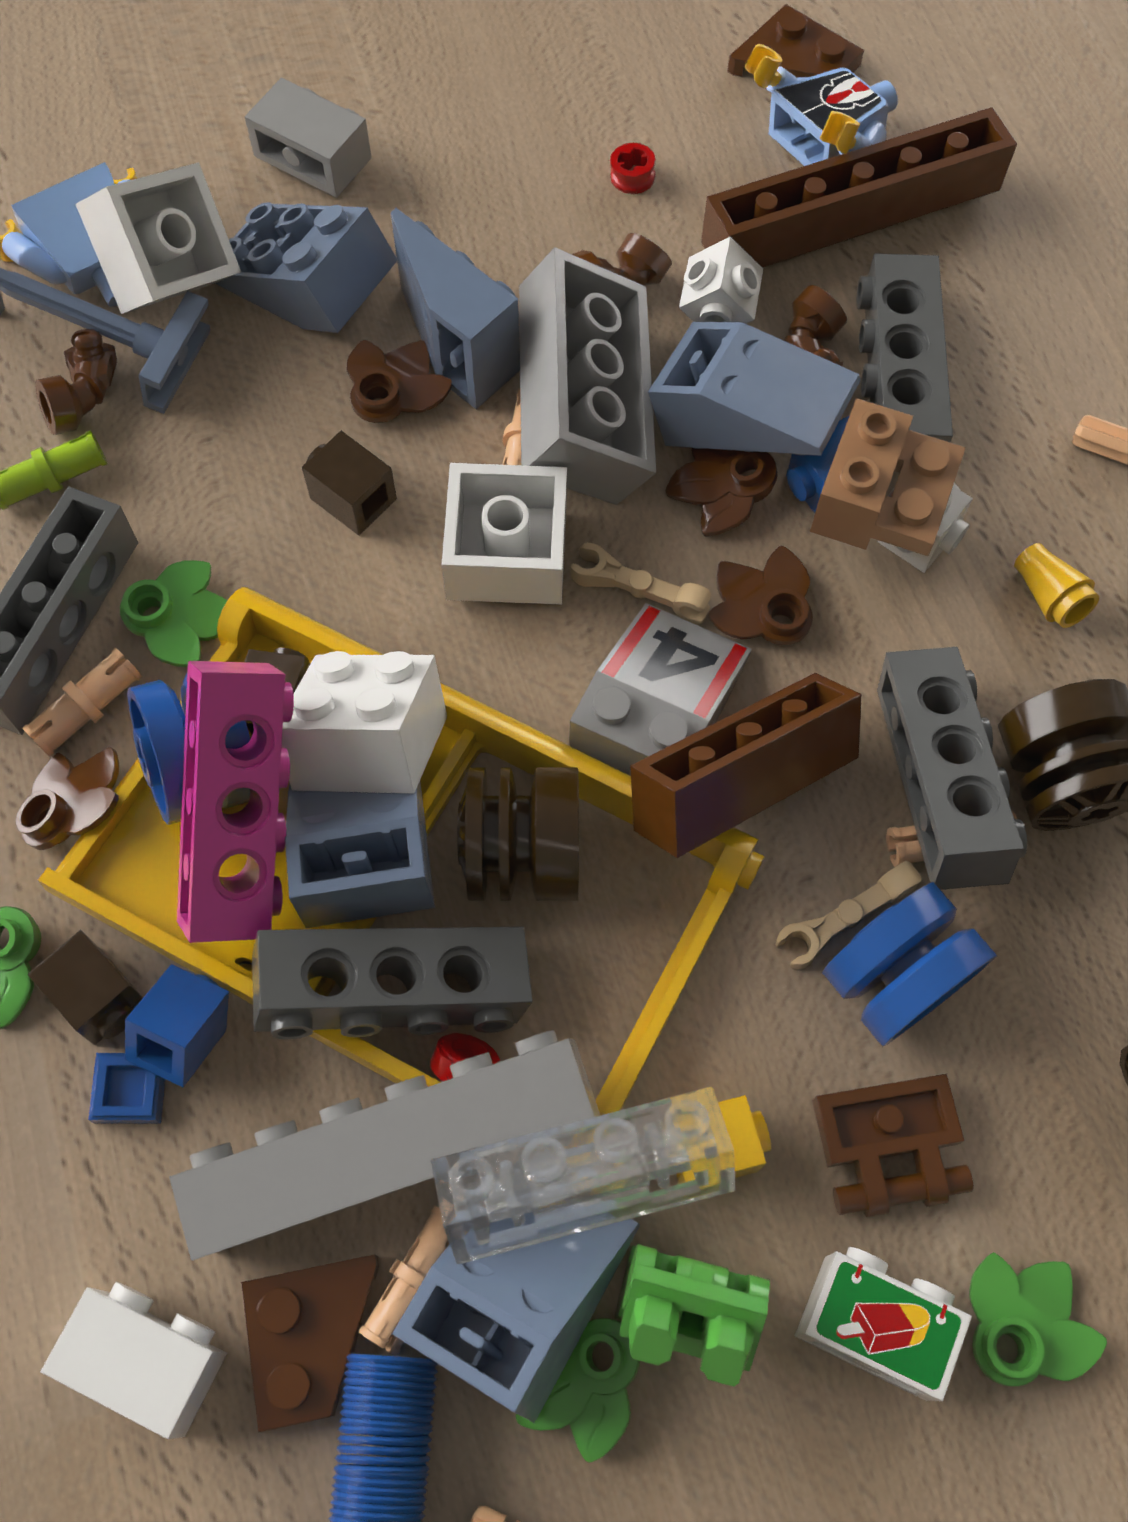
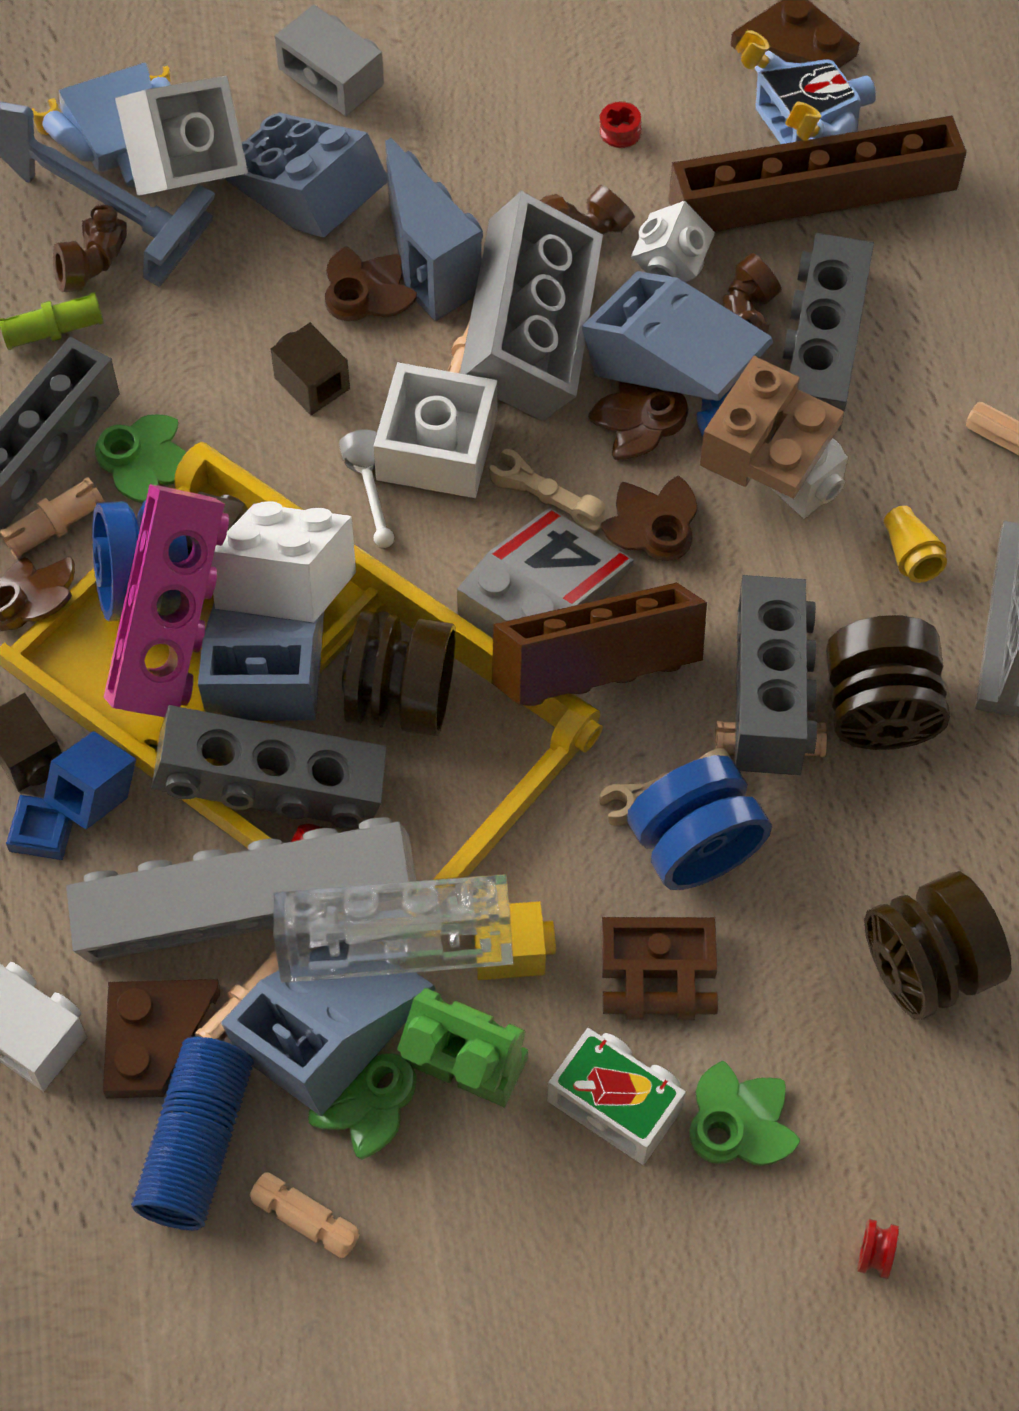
camera: 10 degrees right, 5 degrees down
none -> hinge [339,429,394,548]

